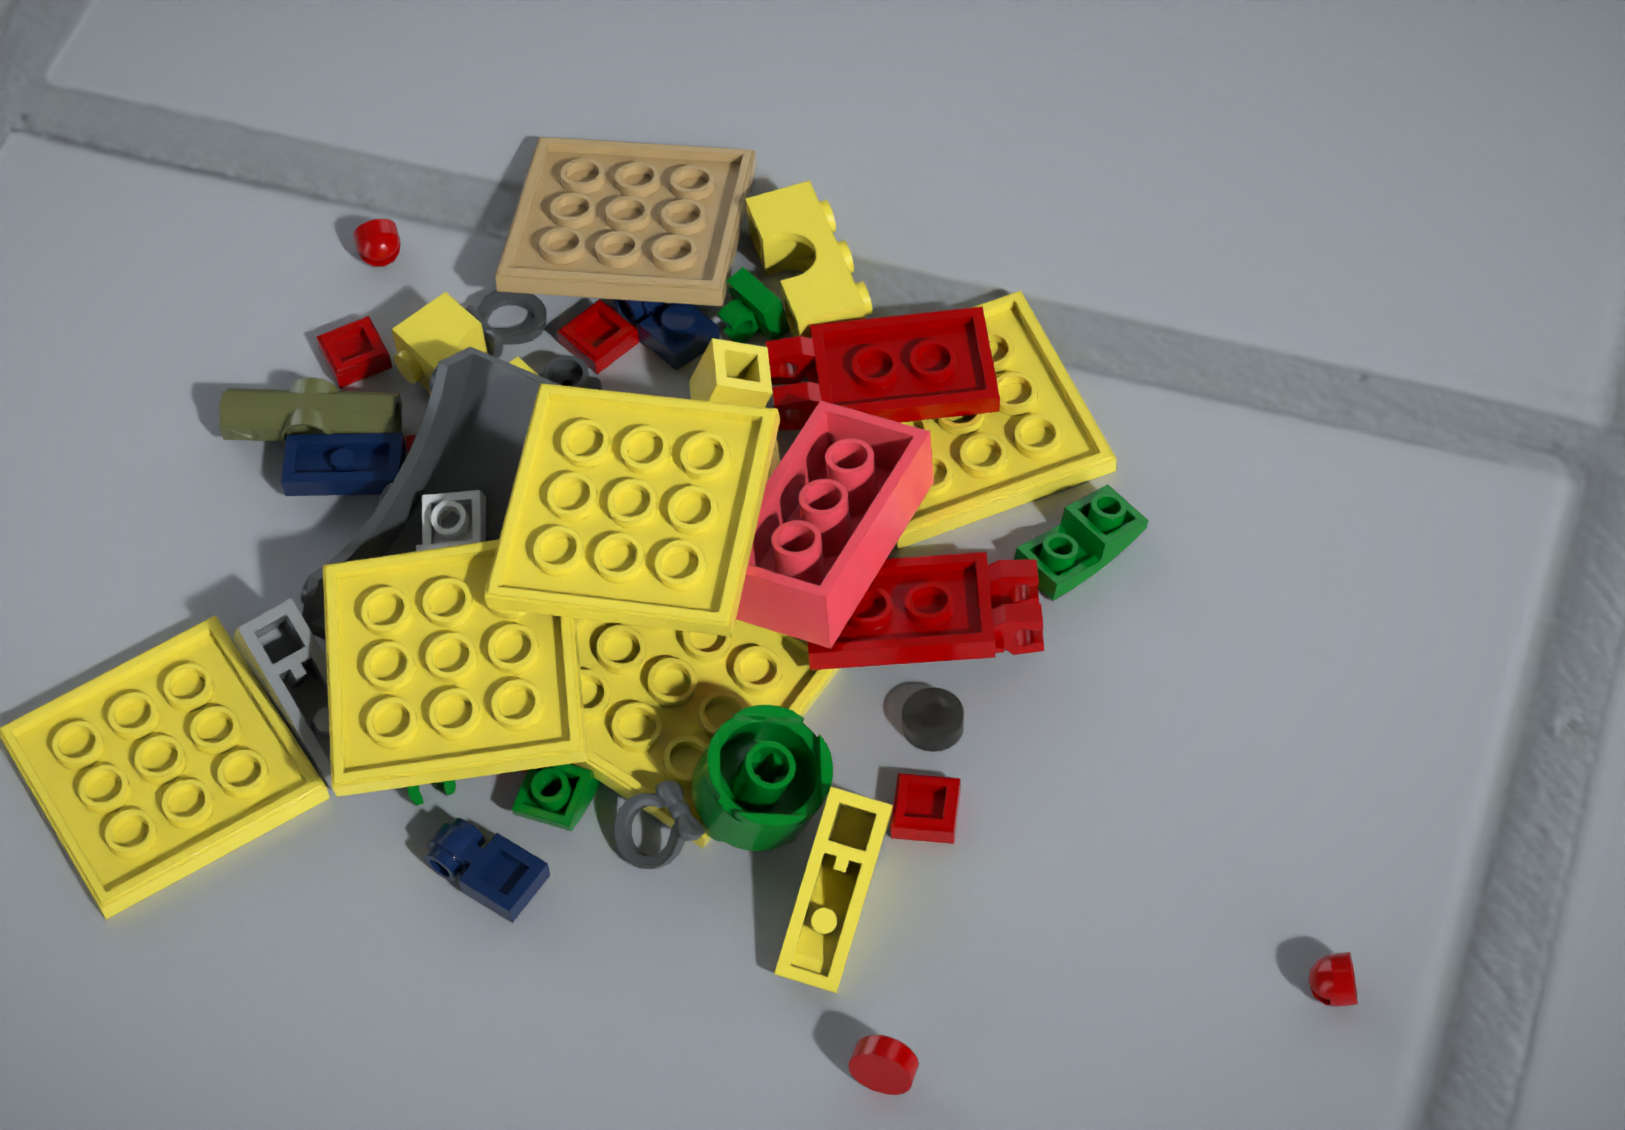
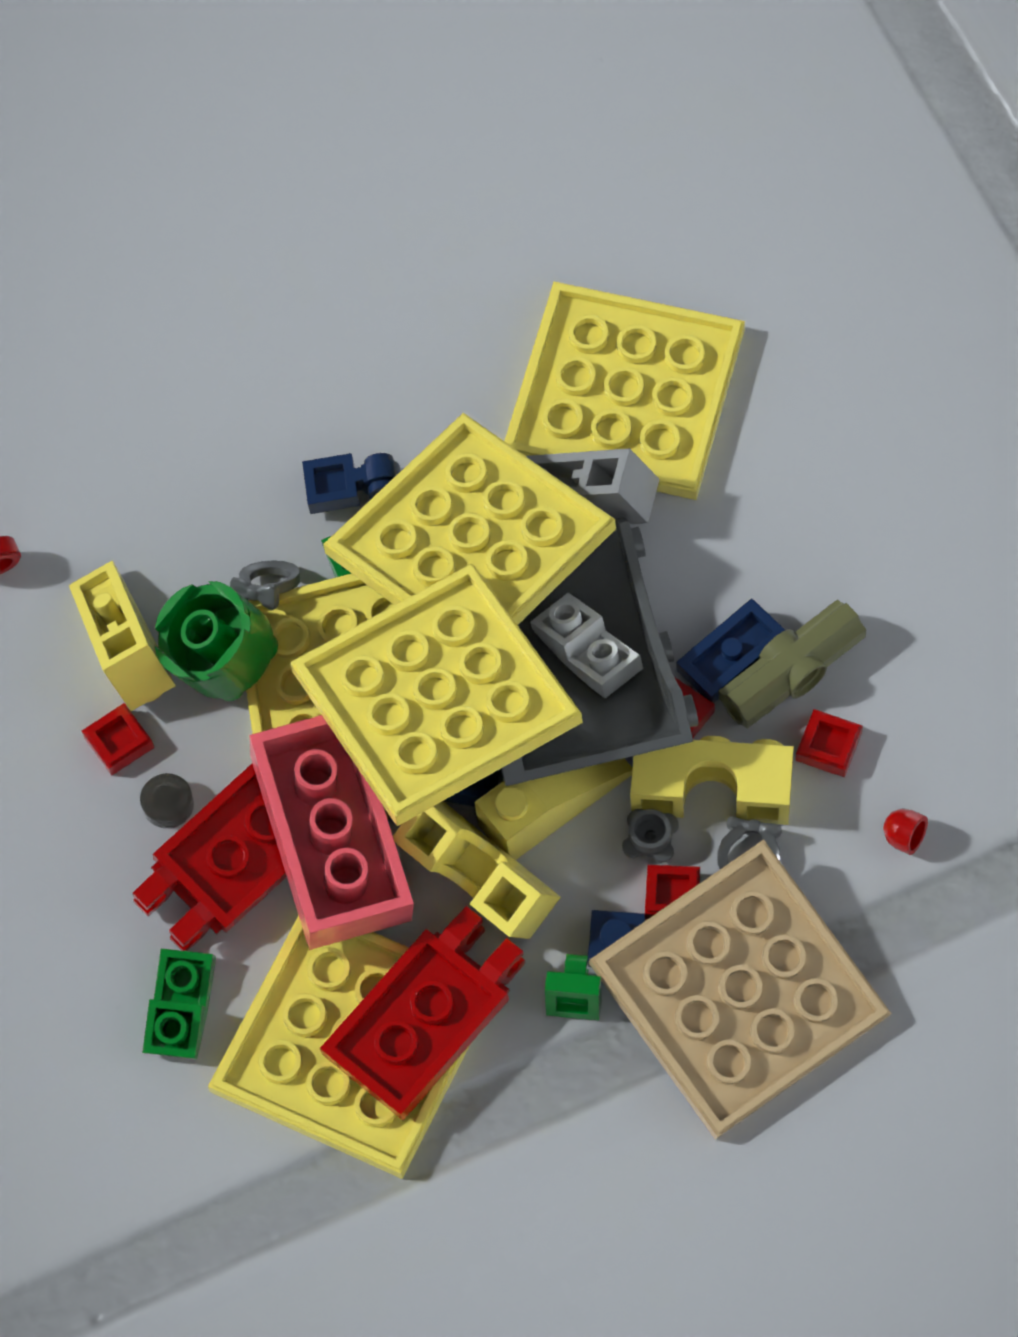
camera: 140 degrees right, 10 degrees up
light yellow arch [745,180,873,338] -> none

